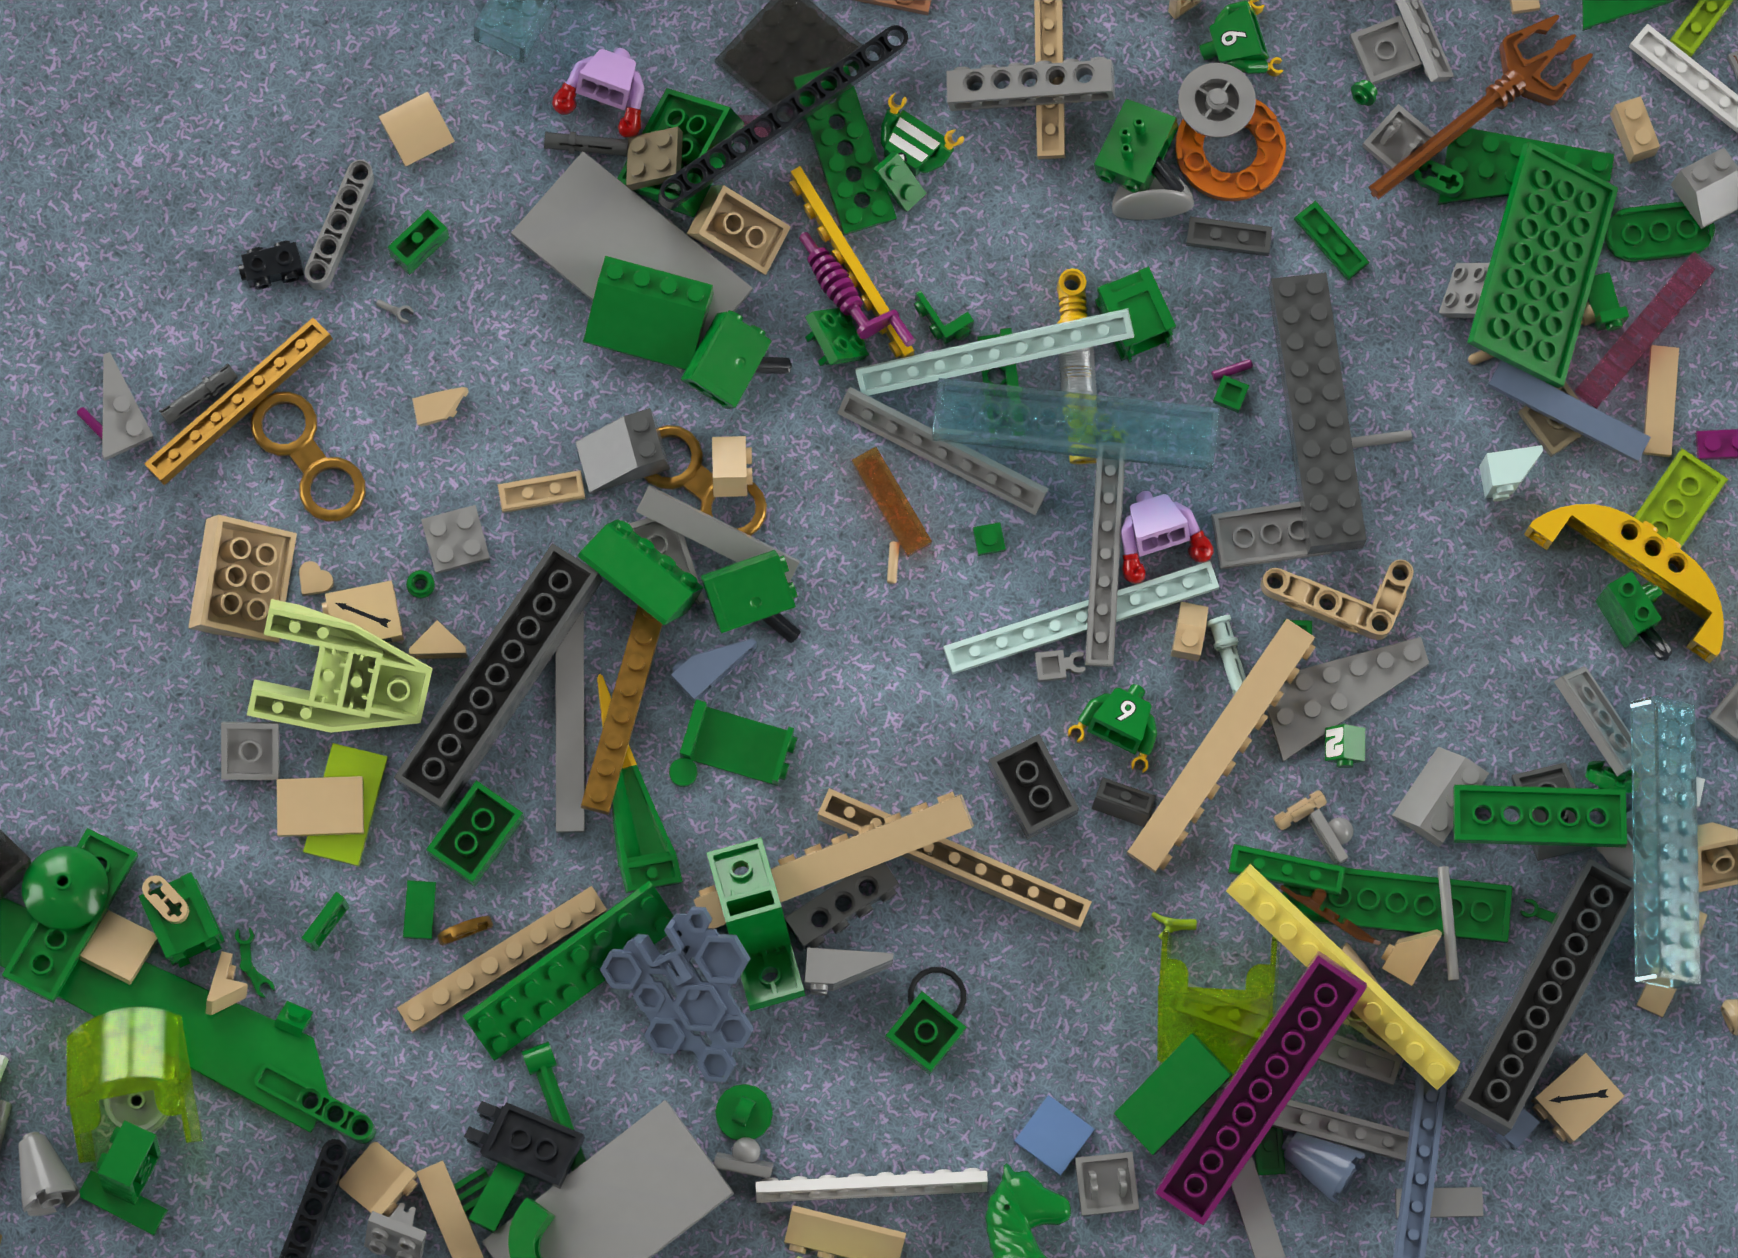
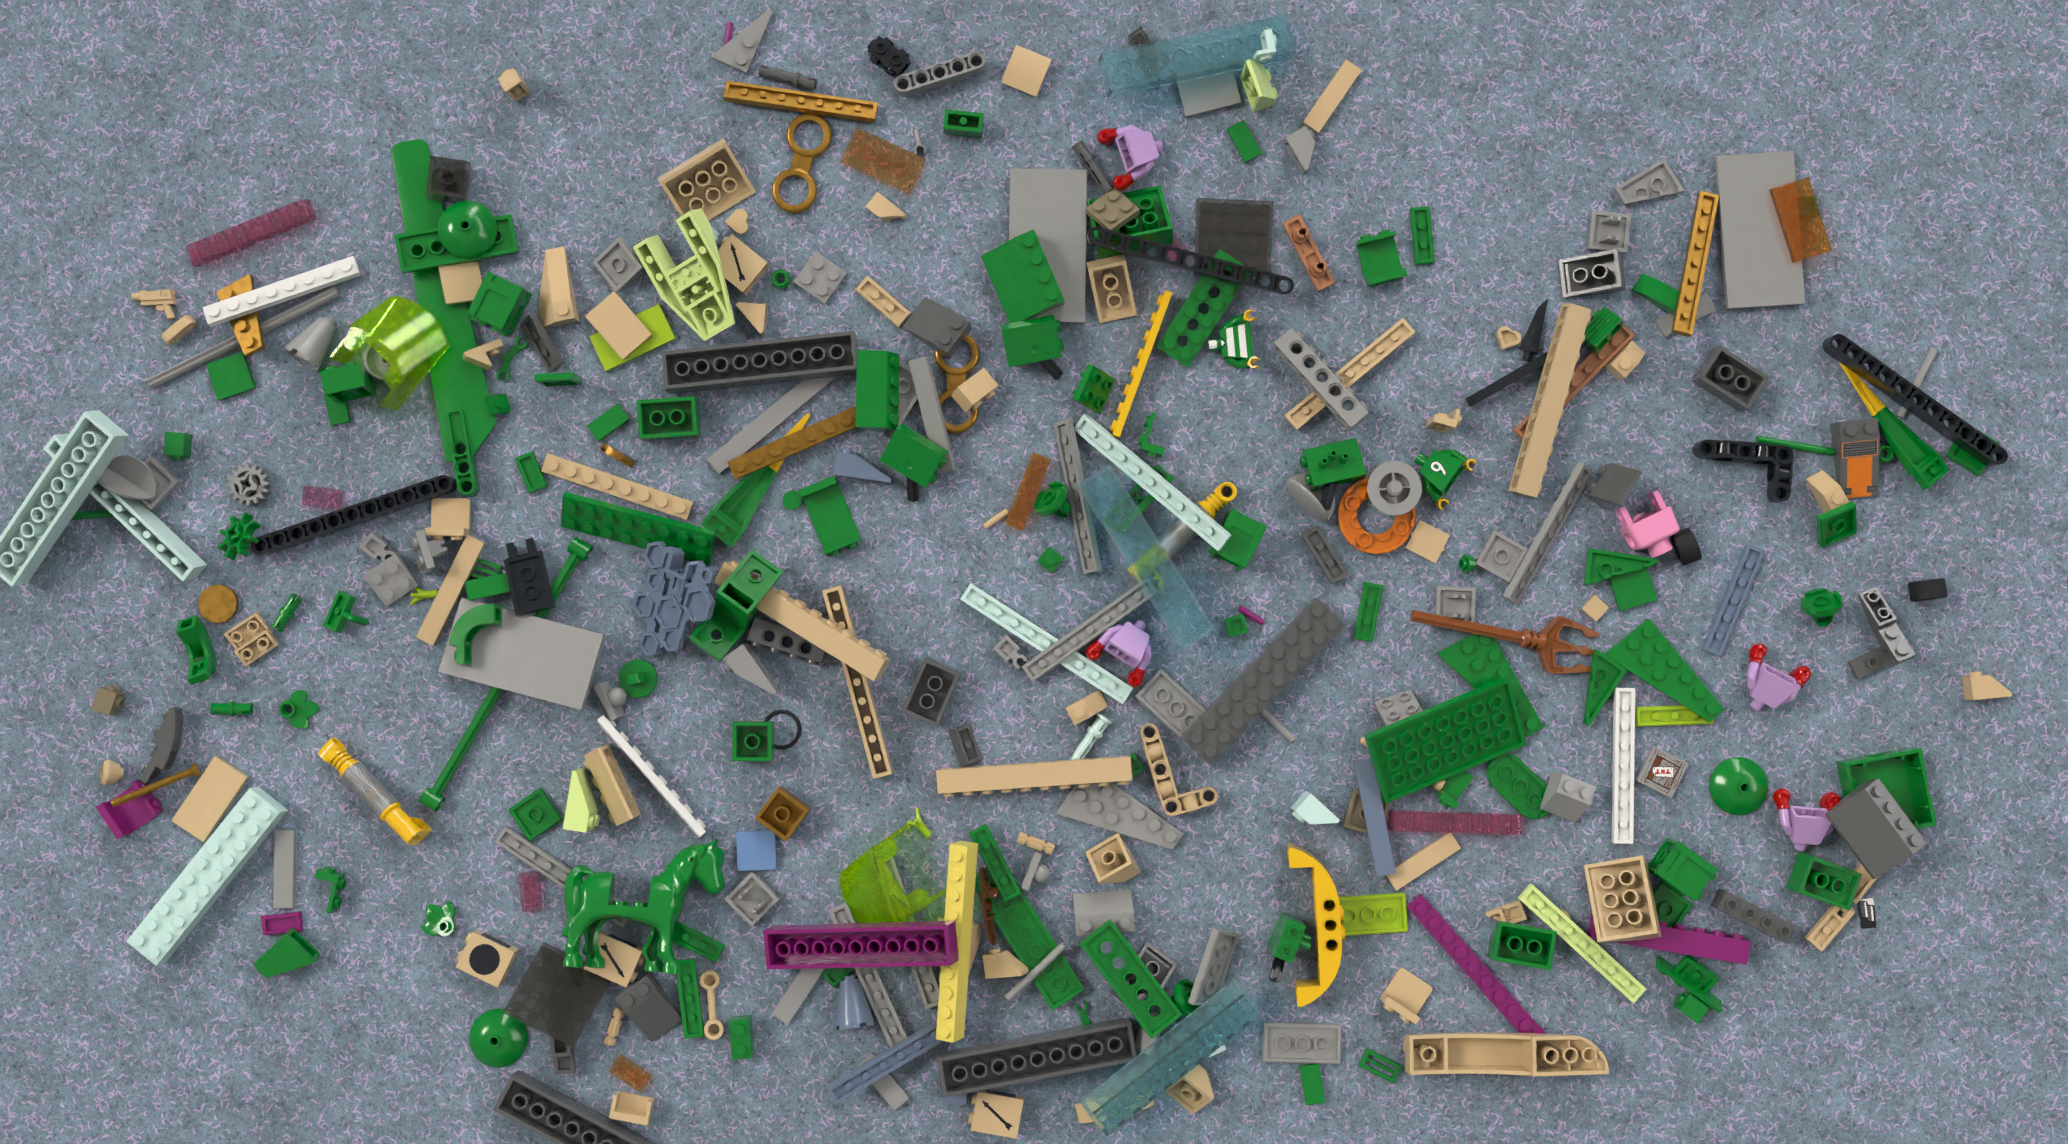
camera: 60 degrees right, 10 degrees up
tan beam [142,875,189,924] -> none
magenta piece [799,232,915,347] -> none
green plate [873,151,927,212] -> none
green torso [1068,684,1157,773] -> none
green tile [1114,1033,1233,1155] -> none
brick [1325,724,1366,768] -> none
green beam [1414,160,1465,198] -> none
tan brick [1610,96,1660,164] -> none
none -> green tile [515,451,548,494]
none -> dark grey plate [520,313,564,373]
none -> tan wedge [538,246,579,328]
none -> pearl gold brick [754,785,812,842]
none -> clear orange tile [841,127,926,194]
none -> green tile [1034,481,1072,518]
none -> tan slope [1085,833,1141,884]
none -> tan piece [1406,520,1450,563]
none -> green wing [1583,649,1627,726]

